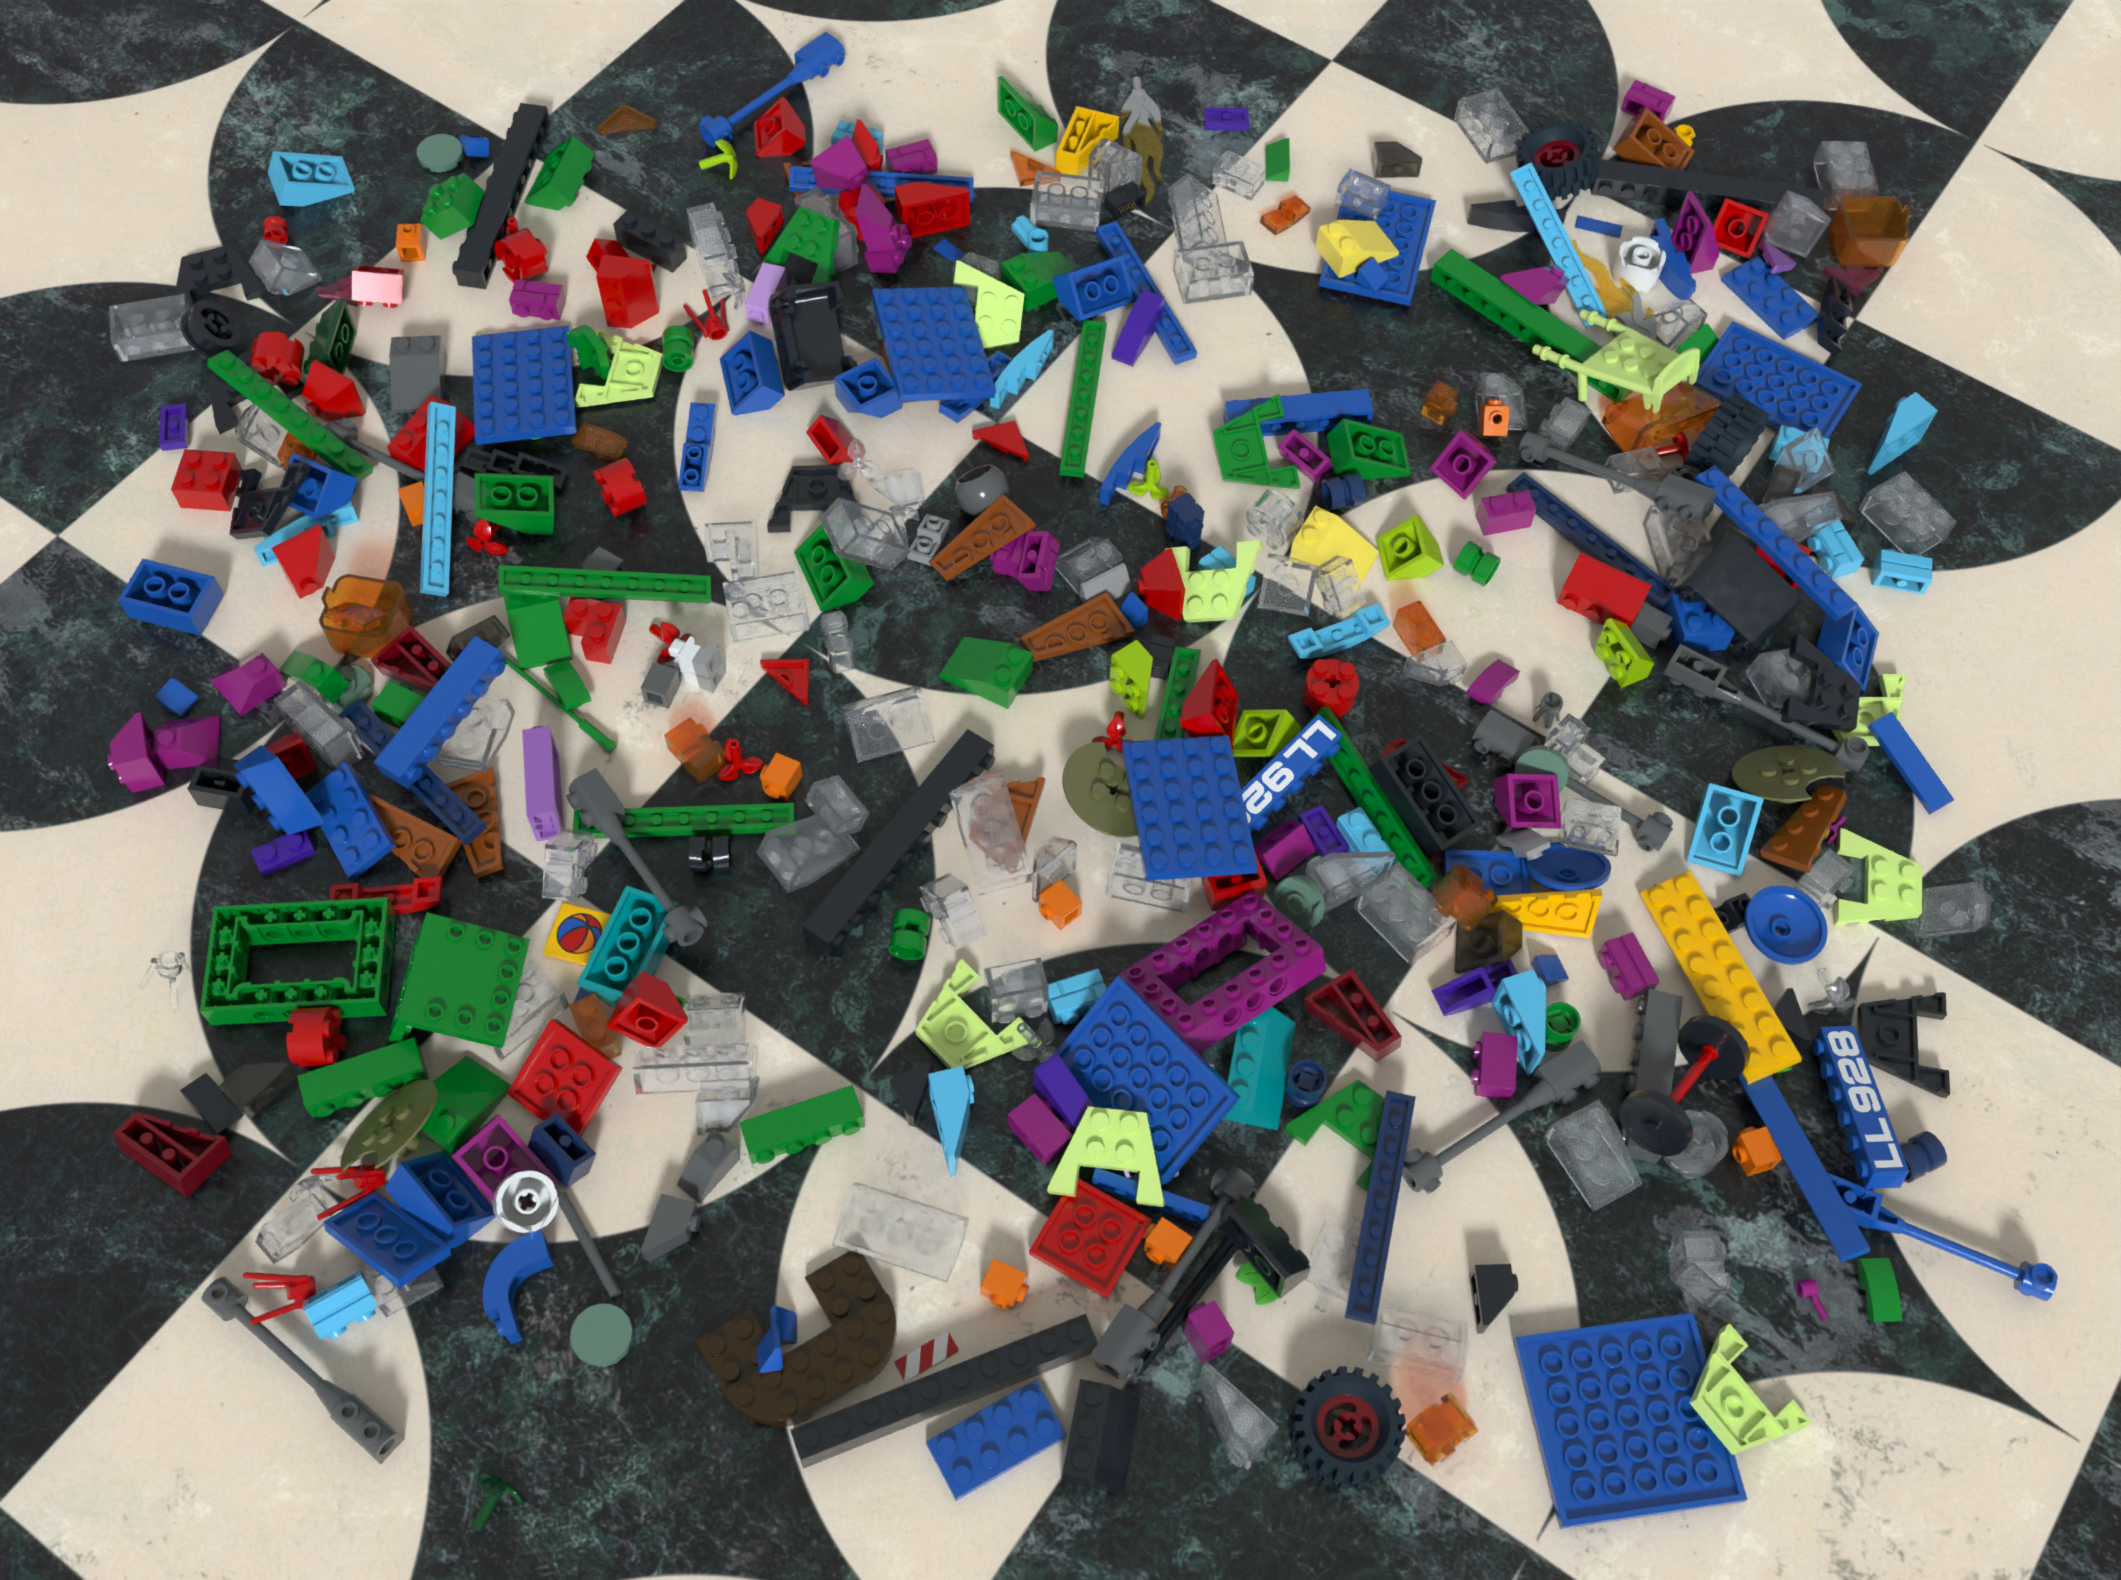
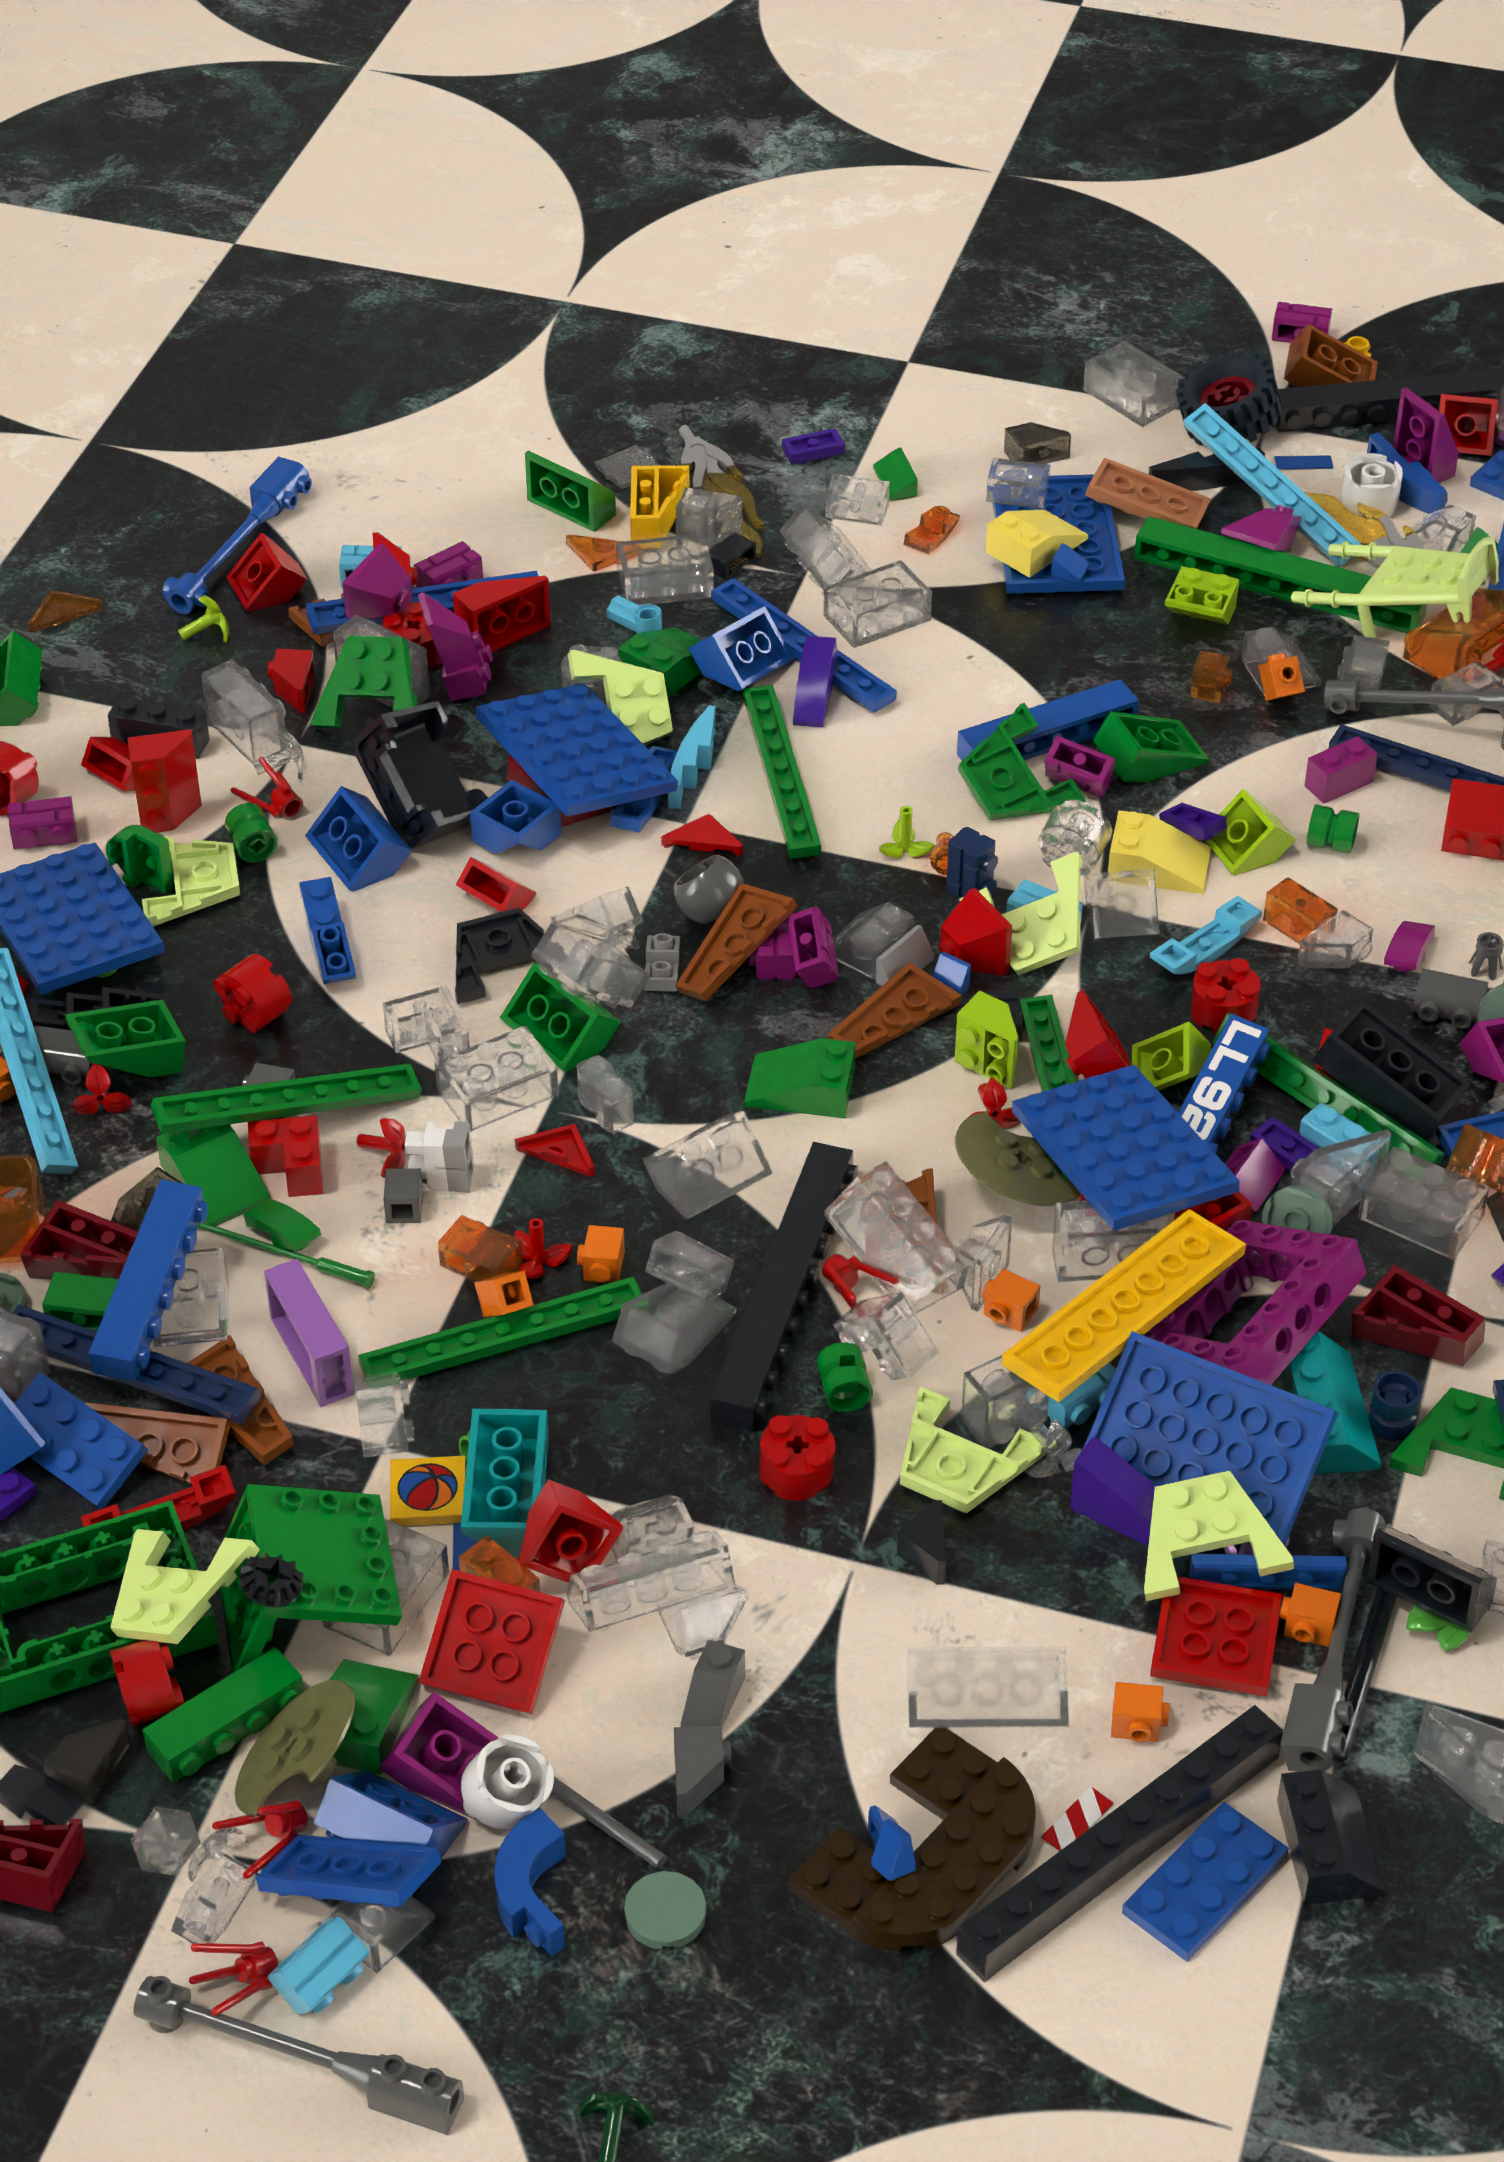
camera: 15 degrees left, 15 degrees down
dark blue brick [528,1113,597,1188] -> none
dark grey bar [566,768,708,947] -> none
clear orange slope [571,423,629,461] -> none
black wheel [689,835,732,872] -> none
green brick [739,1085,865,1164] -> none
lavender brick [745,262,787,325] -> none
clear plant [837,439,881,480] -> none
medium azure slope [928,1066,974,1177] -> none
blue sticker [933,239,978,267] -> none
magenta brick [1008,1093,1073,1168] -> none
blue slope [1099,422,1162,506] -> none
magenta brick [1183,1300,1234,1364] -> none
clear brick [1313,555,1367,619] -> none
dark blue wheel [1321,472,1365,511] -> none
magenta slope [1429,430,1497,500] -> none
none -> yellowish green wing [110,1529,260,1644]
none -> clear brick [131,1806,201,1876]
none -> black gear [239,1552,303,1608]
none -> orange brick [474,1271,533,1317]
none -> clear piece [595,445,660,490]
none -> red brick [759,1415,835,1501]
none -> red plant [822,1254,899,1324]
none -> yellow plate [1001,1209,1246,1402]
none -> nougat plate [1085,457,1211,529]
none -> dark purple plate [1159,803,1227,840]
none -> lime slope [1165,566,1239,625]

